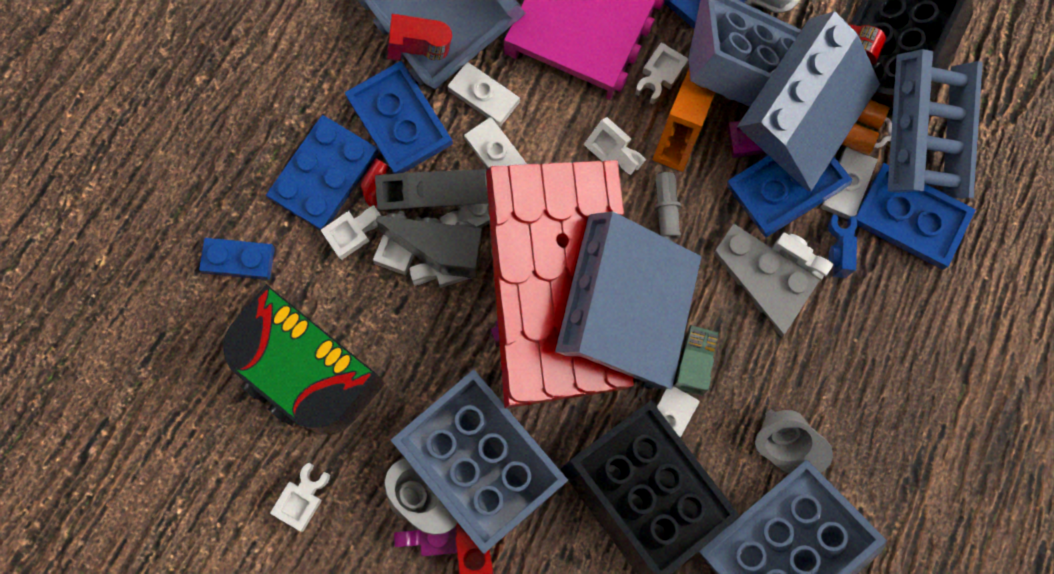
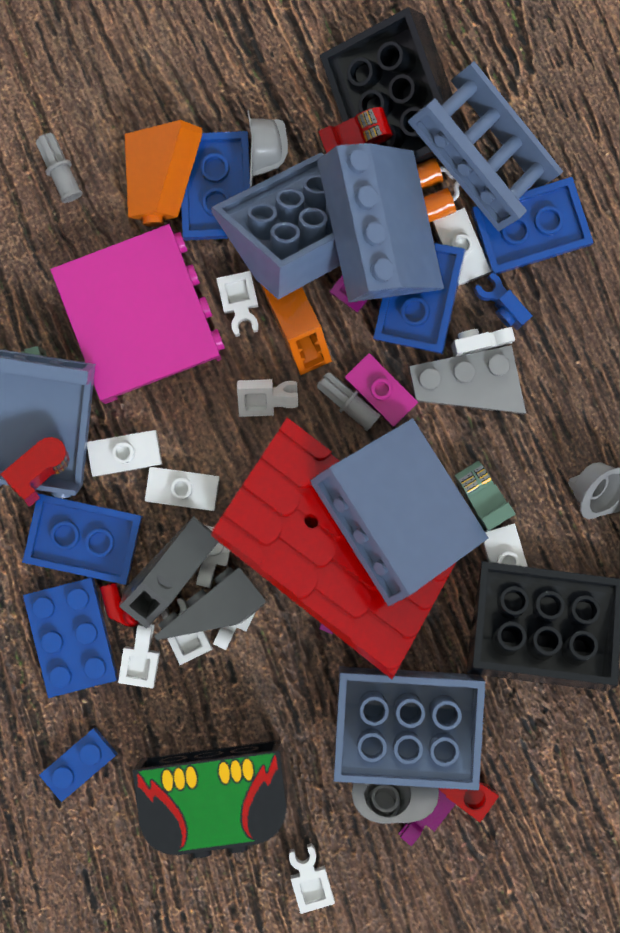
camera: 45 degrees left, 10 degrees up
none -> dark pink plate [344,353,418,427]

